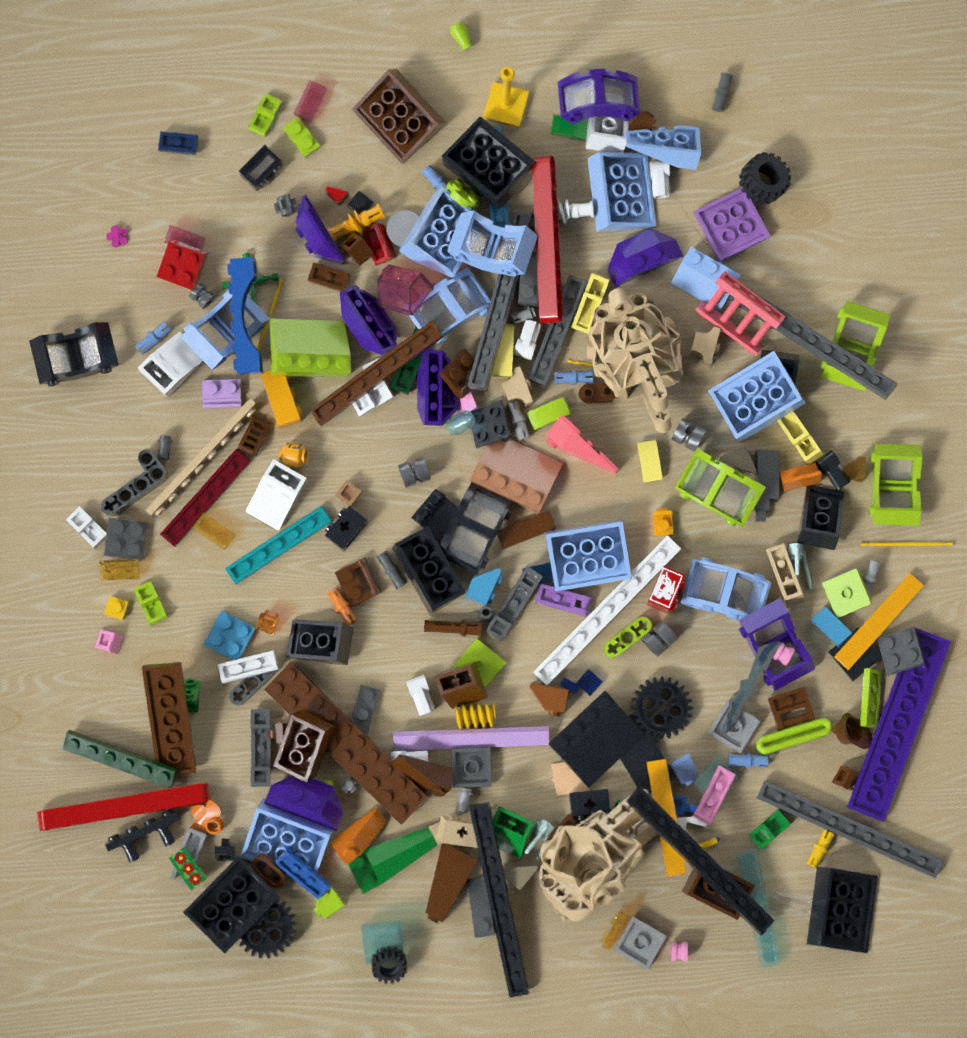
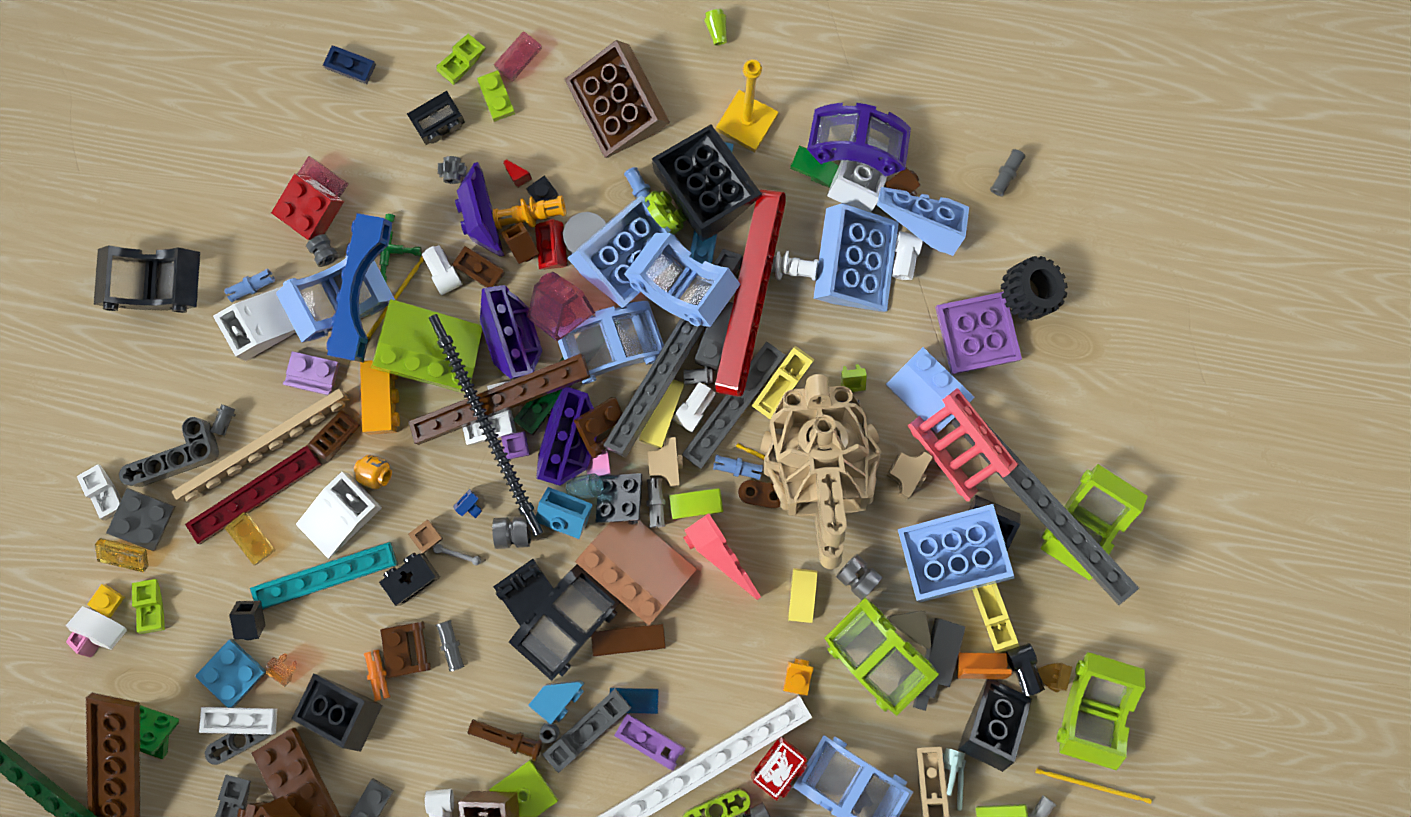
camera: 15 degrees right, 0 degrees up
dark pink plant [106,226,128,247] -> none
black slope [392,526,466,615] -> none
light blue slope [545,520,632,591] -> none
dark purple wedge [607,229,684,287] -> none
none -> white slope [66,606,127,650]
none -> black brick [229,601,266,641]
none -> white piece [422,245,463,295]
none -> black hose [428,314,543,537]
none -> light grey hinge [433,544,481,566]
none -> blue tile [453,489,482,518]
none -> medium lavender tile [501,431,530,459]
none -> dark azure brick [536,487,593,539]
none -> lime tile [841,364,867,392]

